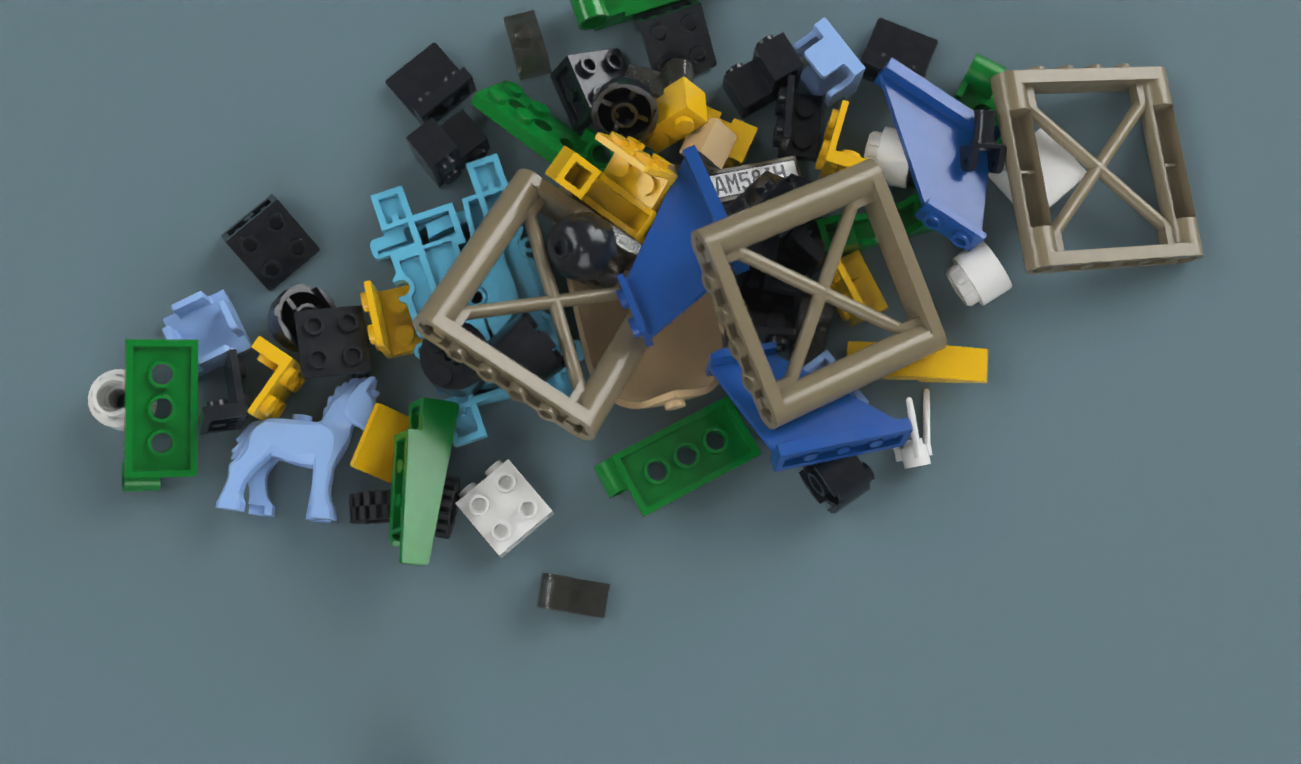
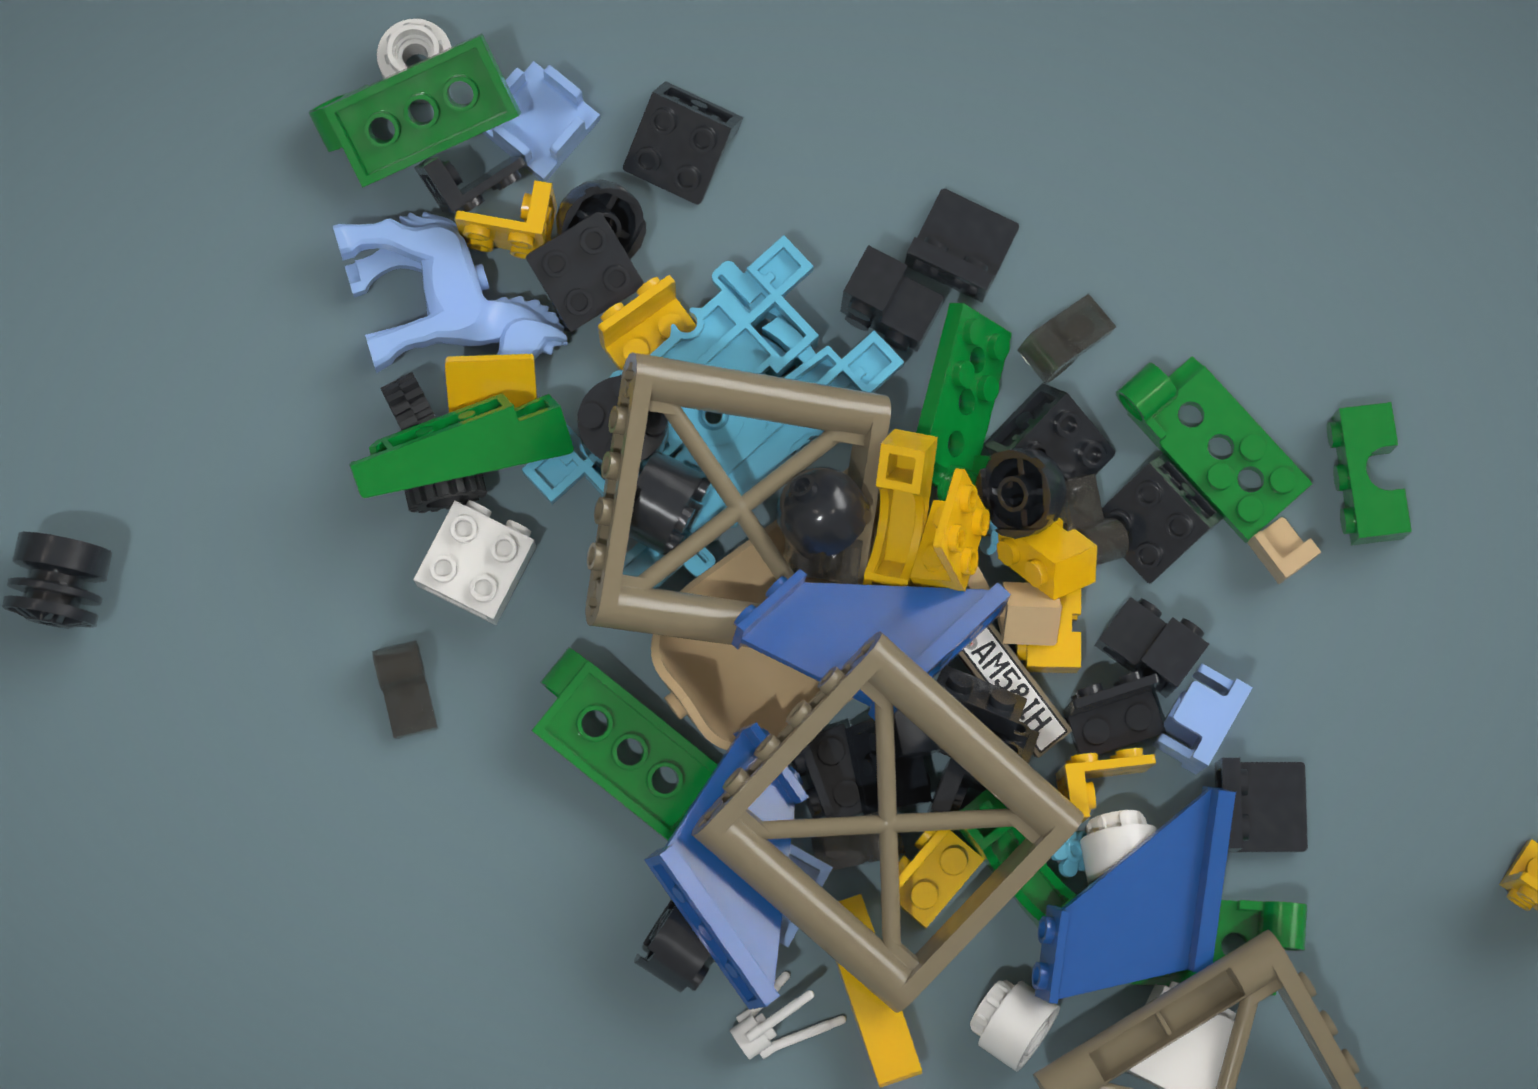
camera: 65 degrees right, 0 degrees up
black piece [960,110,1007,174] -> none

